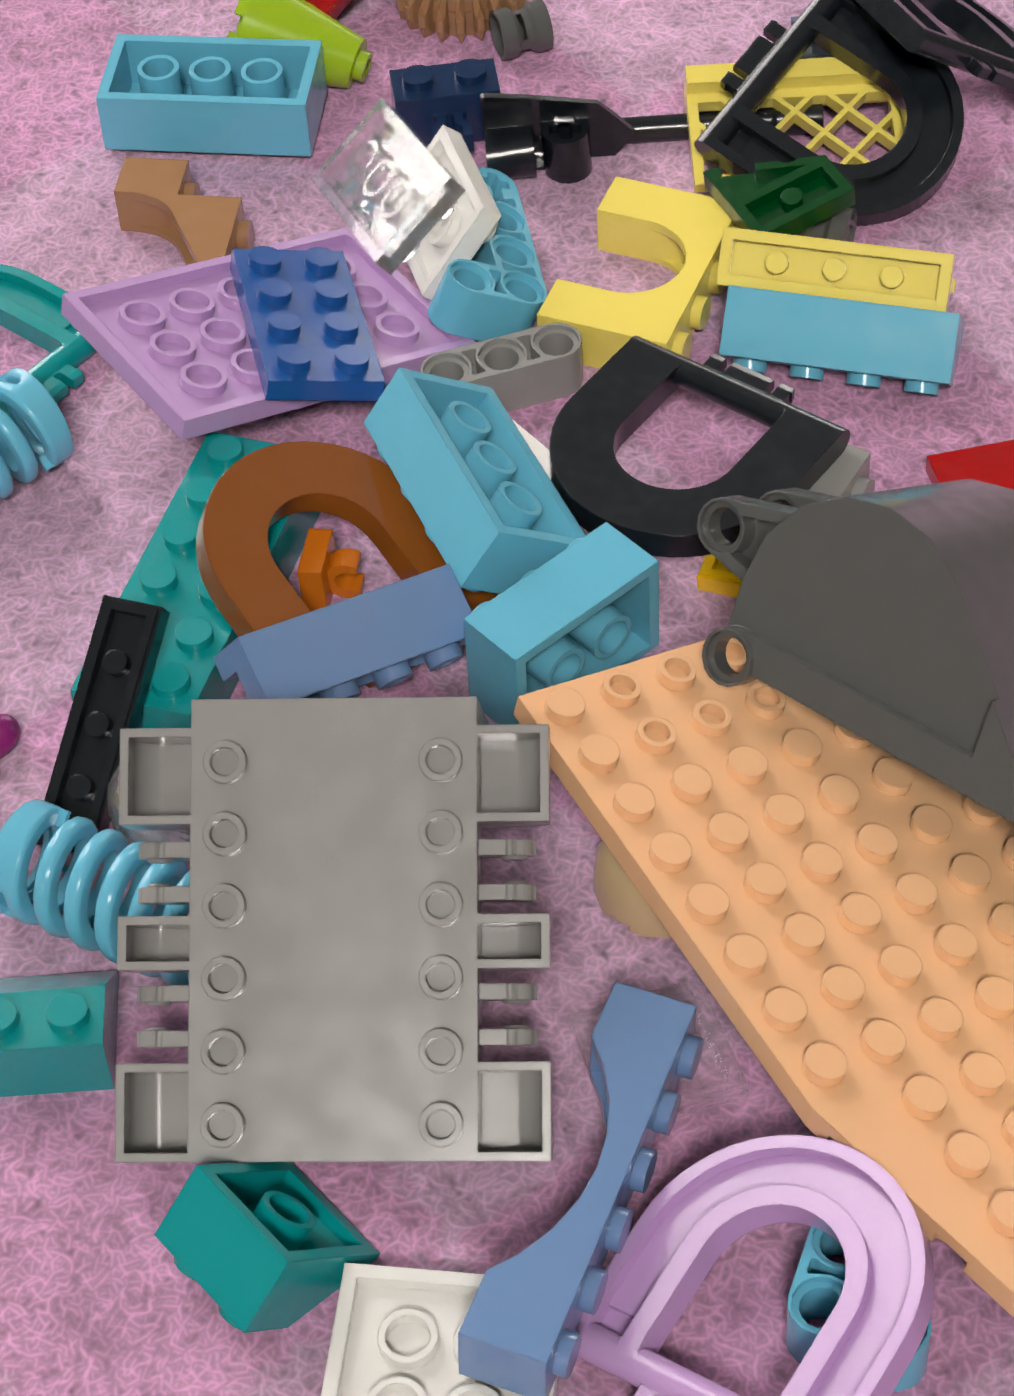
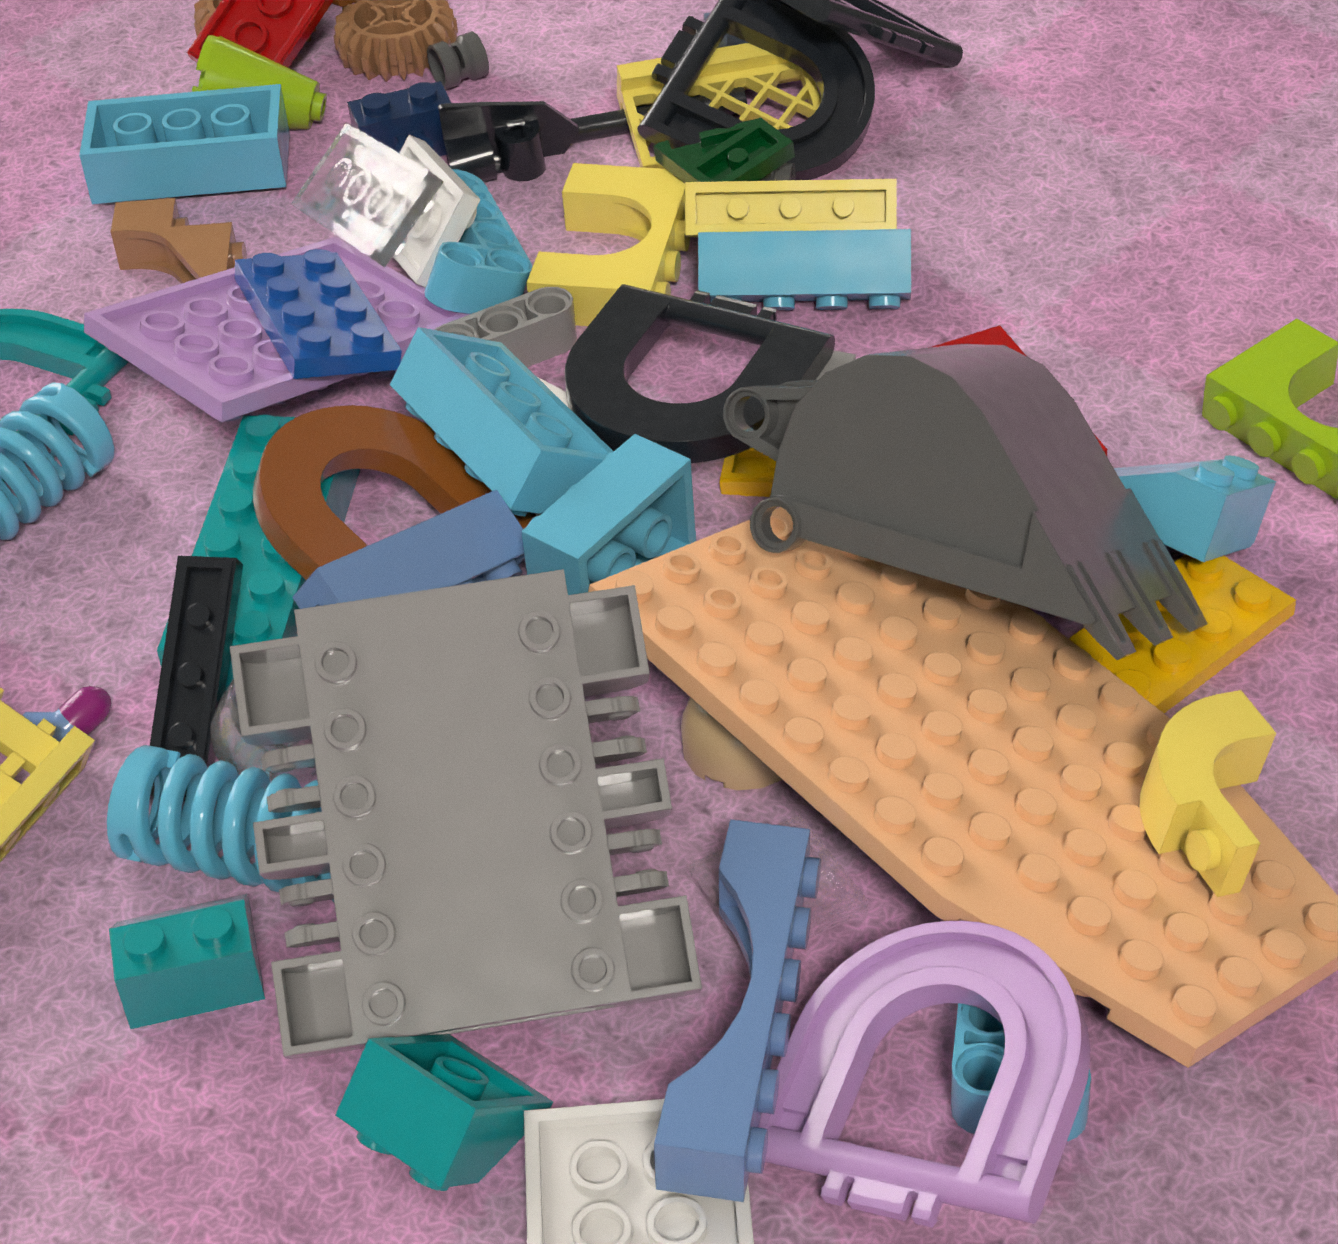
camera: 10 degrees left, 5 degrees down
orange tile [297,528,365,611] -> none

